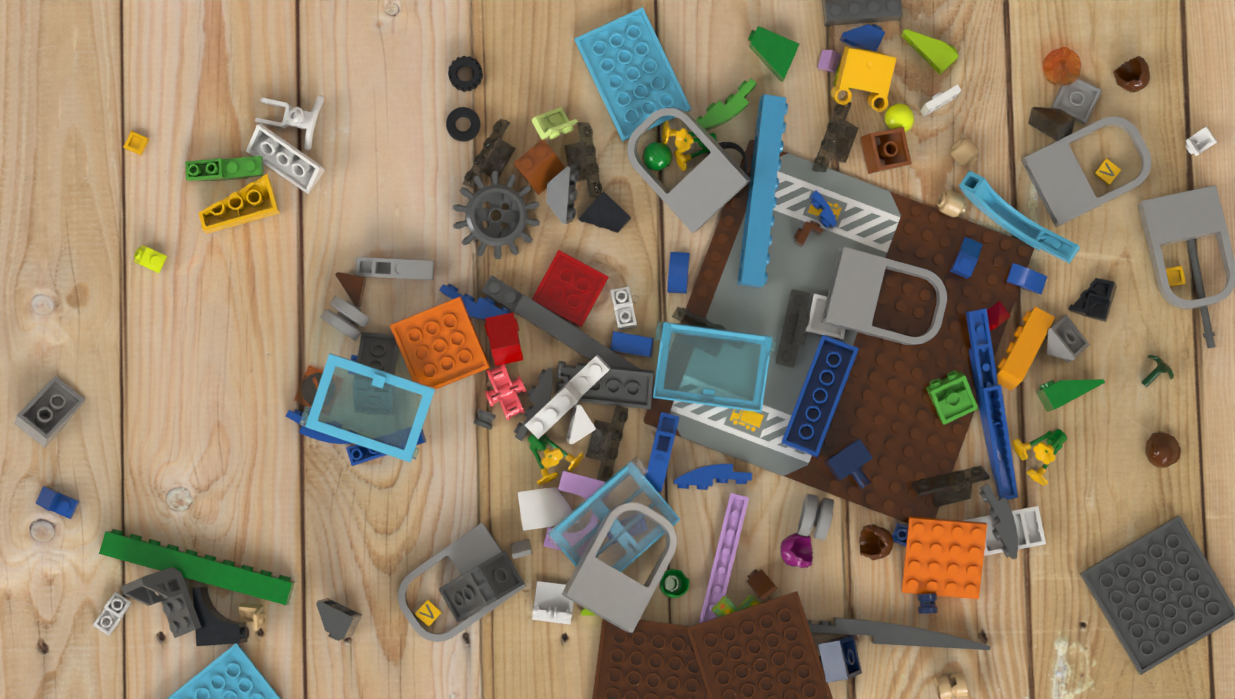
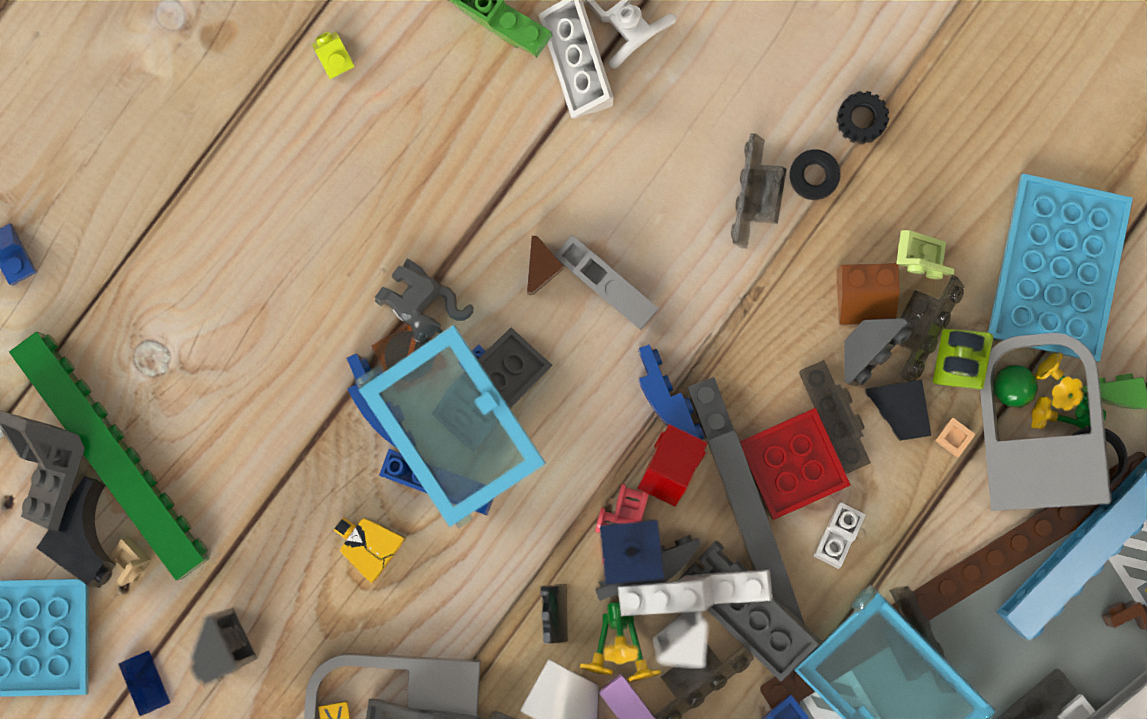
camera: 40 degrees right, 0 degrees up
light grey slope [15,376,85,448] -> none
yellow wedge [198,174,281,234] -> none
light grey wheel [320,295,370,341] -> none
orange plate [390,296,490,396] -> none
dark grey gear [452,171,540,259] -> none
clear smoke bracket [463,119,516,188] -> none
dark grey wheel [473,409,496,430] -> none
blue slope [610,331,654,357] -> none
blue slope [667,252,690,294] -> none
none -> clear blue slope [118,650,171,716]
none -> yellow torso [334,517,407,583]
none -> dark grey animal [375,258,474,343]
none -> black slope [540,584,568,644]
none -> dark blue brick [600,520,664,584]
none -> clear smoke bracket [731,133,787,249]
none -> clear smoke bracket [799,360,871,474]
none -> lime plate [932,329,993,390]
none -> light nougat plate [934,417,976,457]

